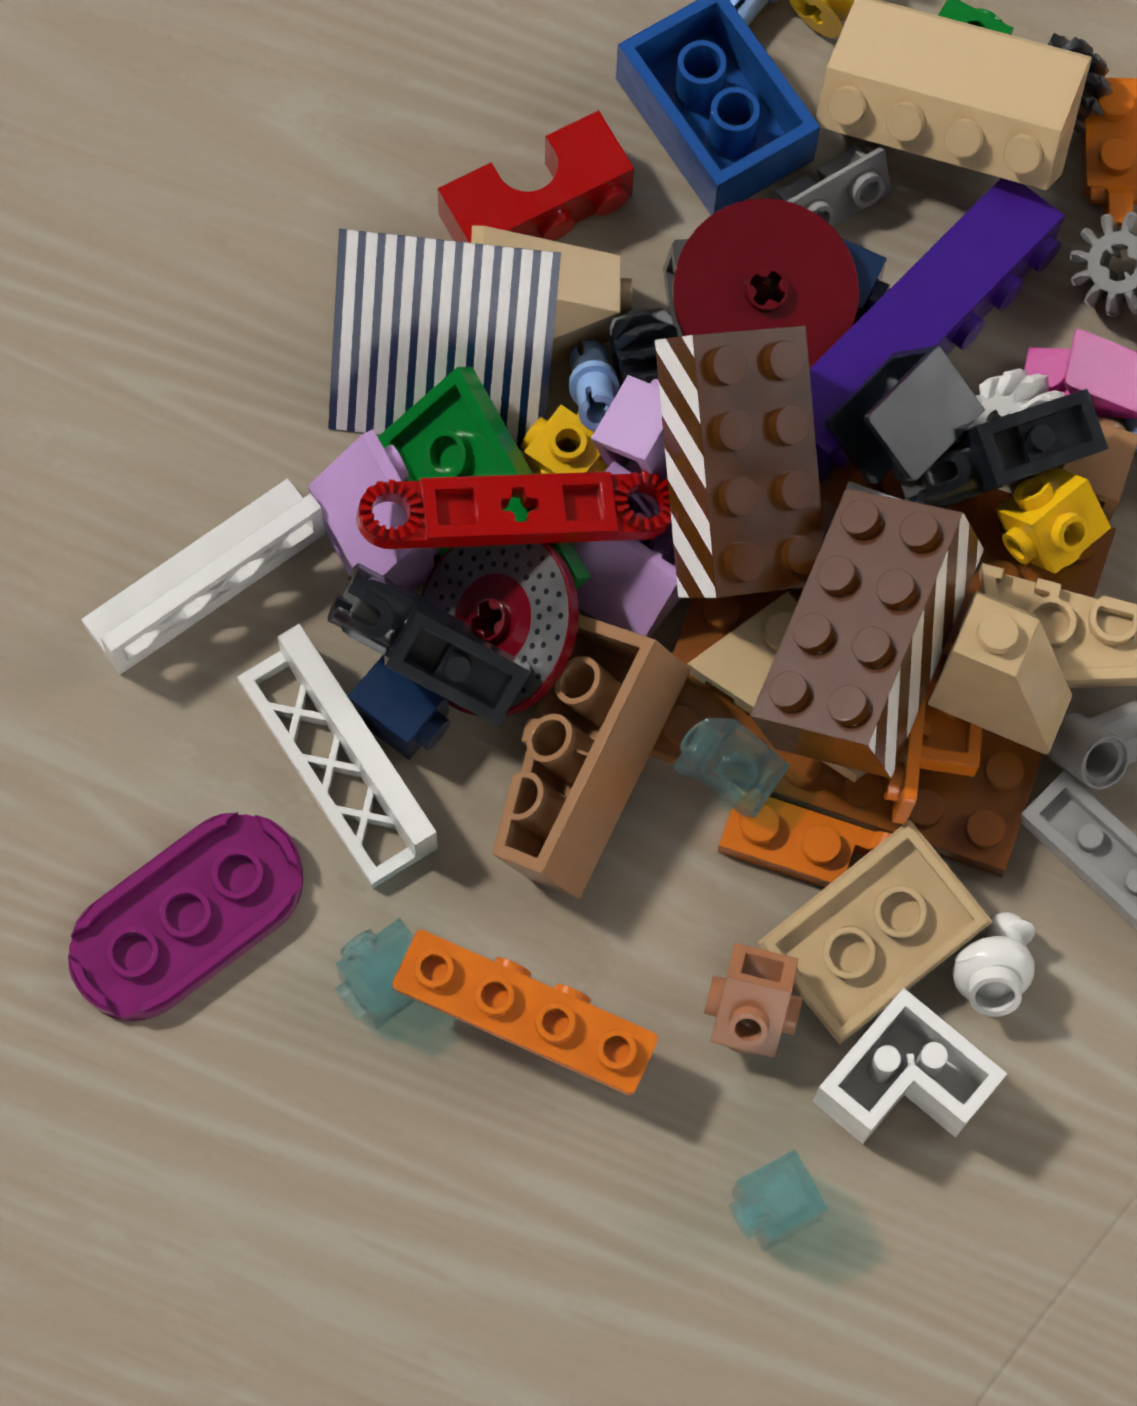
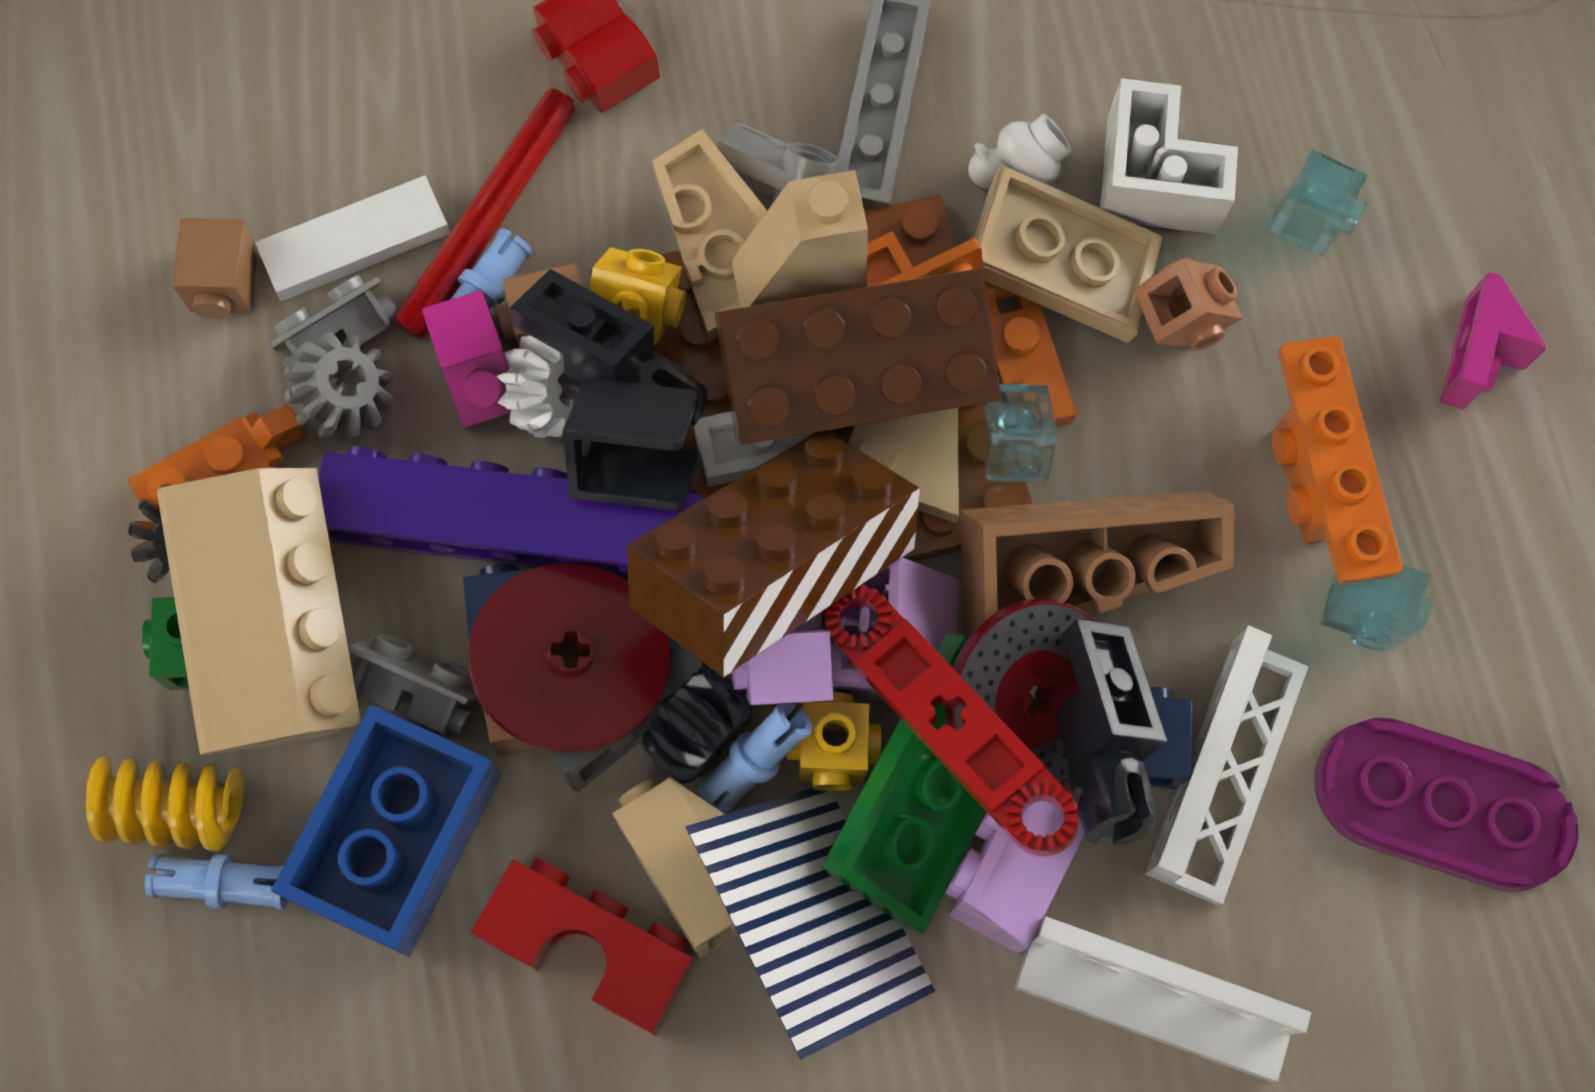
camera: 125 degrees left, 0 degrees up
none -> dark pink slope [1440,272,1546,409]

